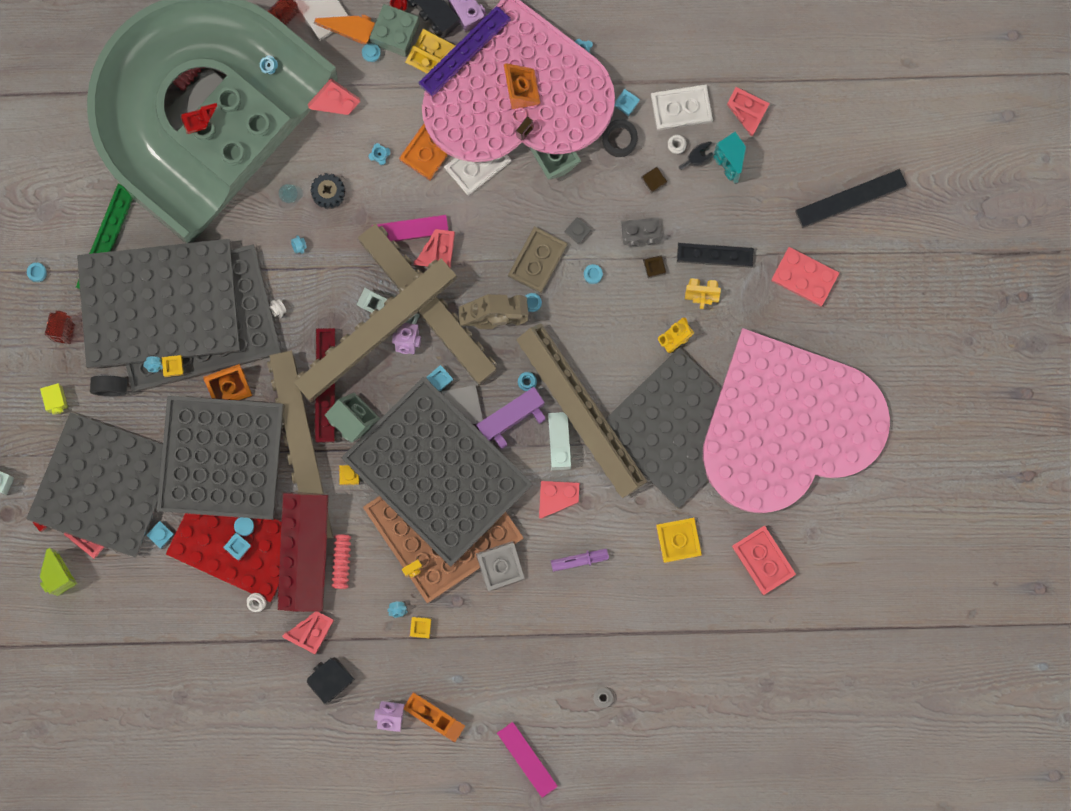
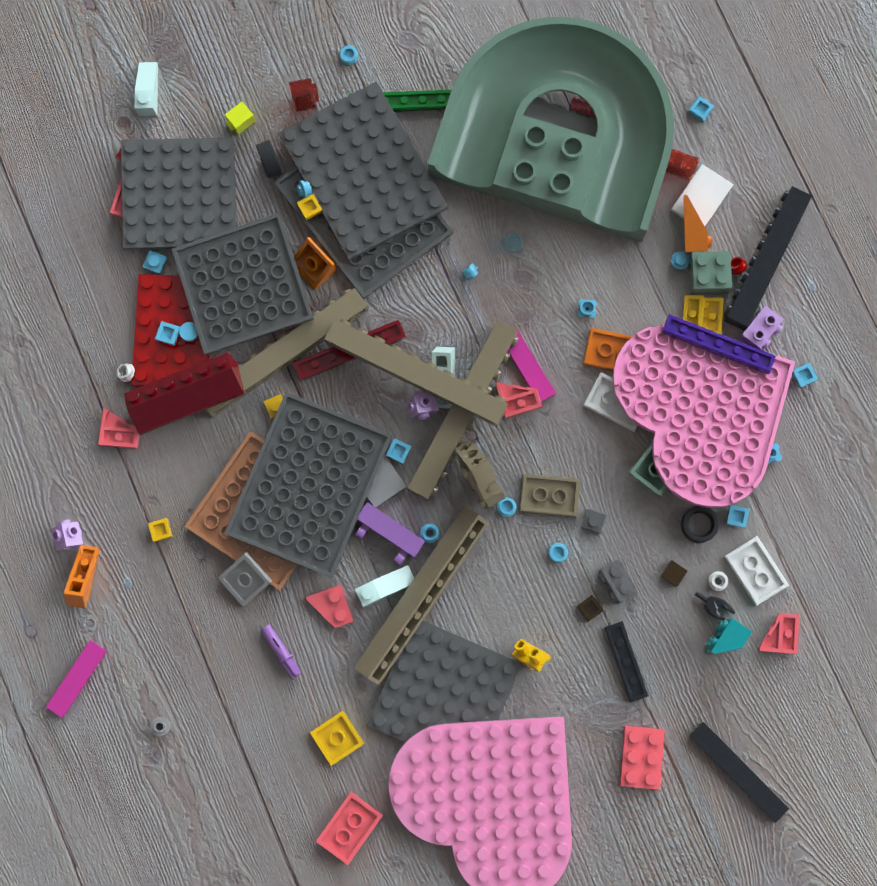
camera: 70 degrees right, 0 degrees up
lime slope [39,548,77,596] -> none
red slope [181,103,217,134] -> none
medium azure plate [260,56,278,74] -> none
white plate [270,299,286,318] -> none
black torso [307,657,356,705] -> none
coral wing [308,78,360,115] -> none
black wheel [310,173,345,209] -> none
sand green brick [324,393,380,443] -> none
coral piece [331,534,352,589] -> none
medium azure plate [387,602,408,618] -> none
yellow plate [401,559,423,578] -> none
orange slope [504,63,540,110] -> none
dark brown tile [516,116,534,141] -> none
yellow hips [685,278,721,309] -> none

